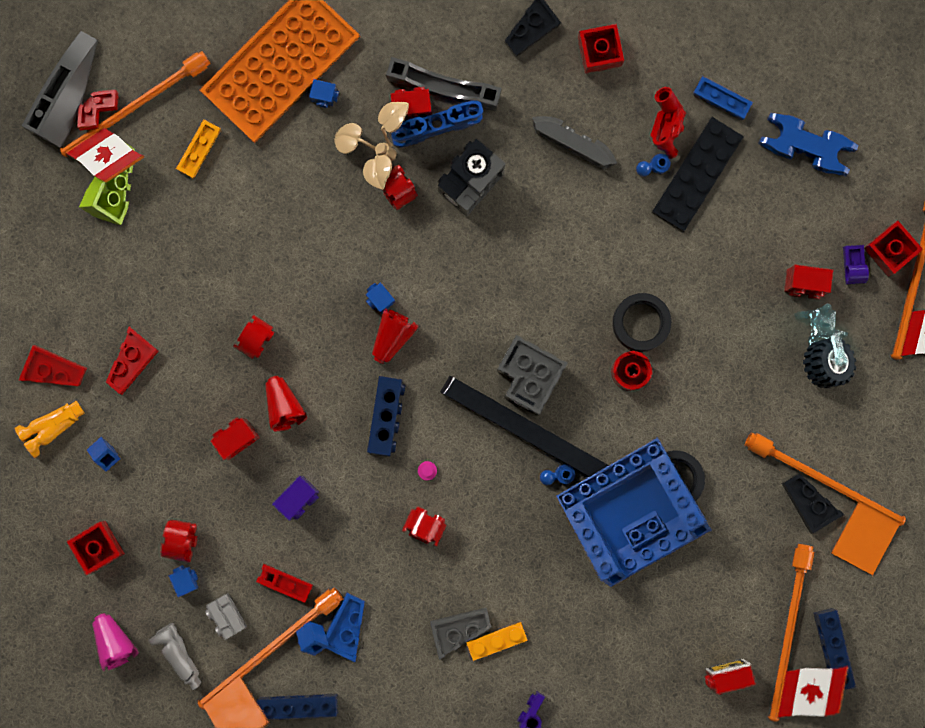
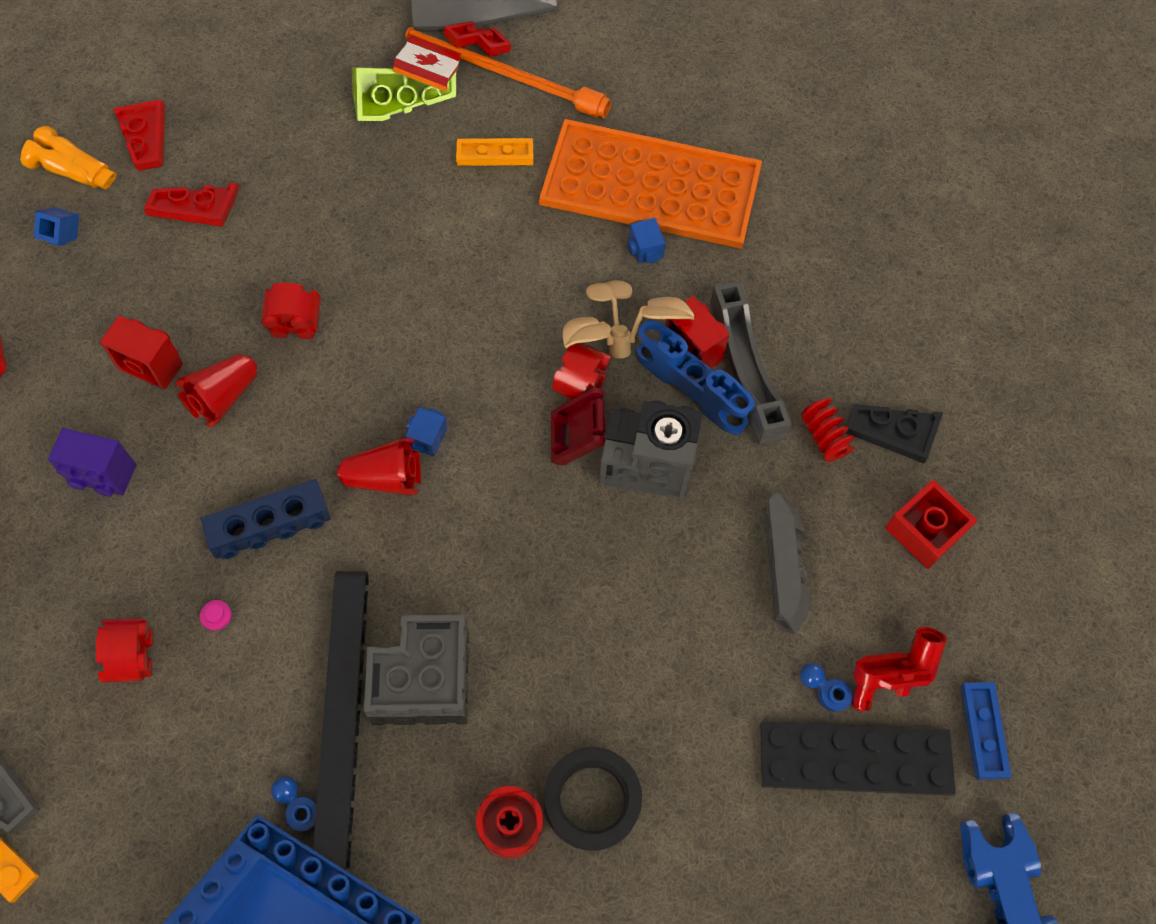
camera: 60 degrees right, 20 degrees down
none -> dark red container [551,388,605,465]
none -> red piece [801,398,855,463]

